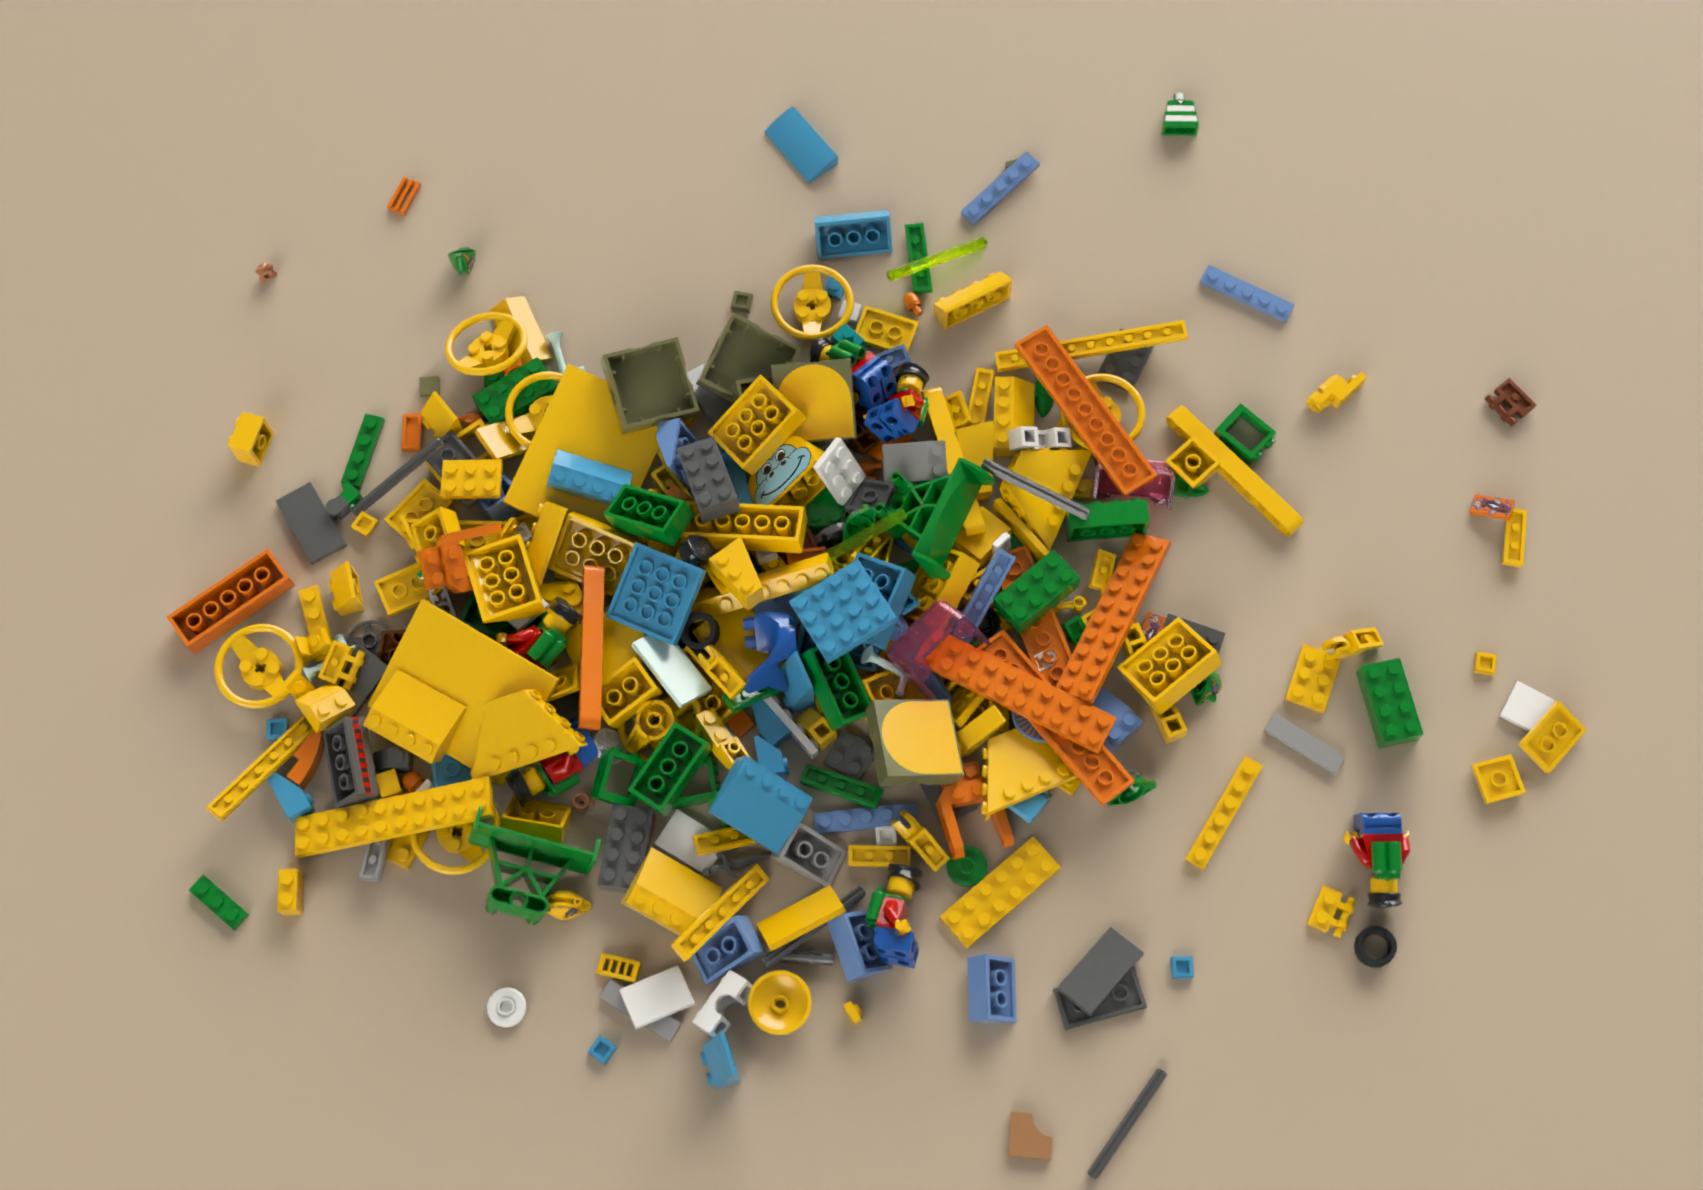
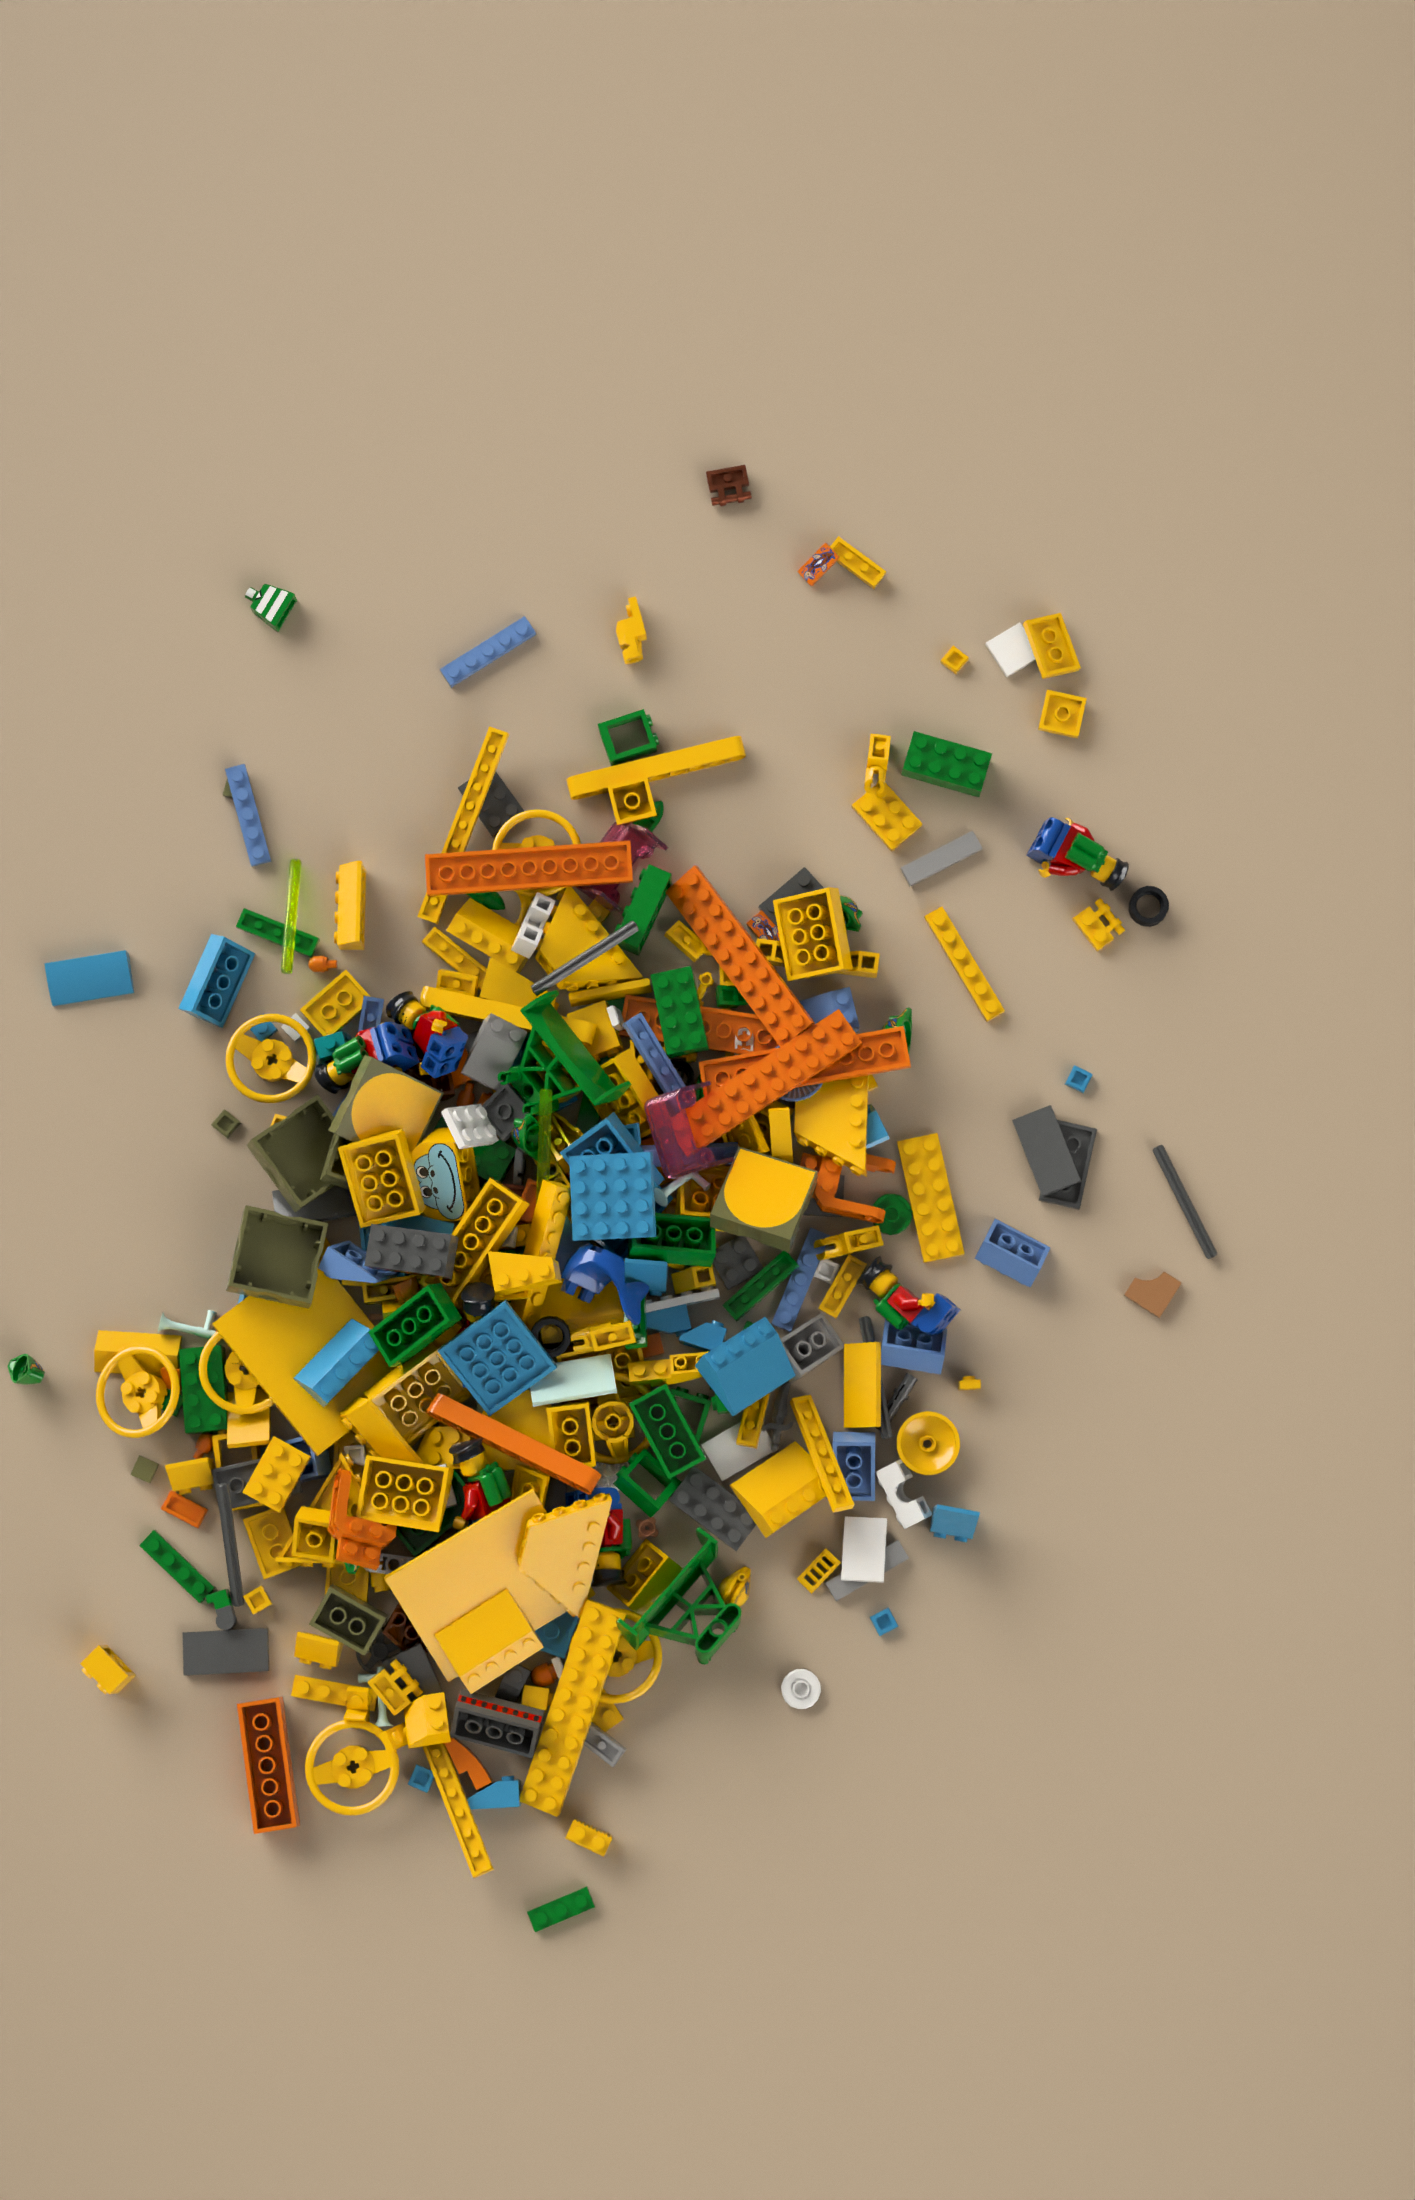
camera: 60 degrees left, 10 degrees up
none -> olive brick [309,1584,389,1656]

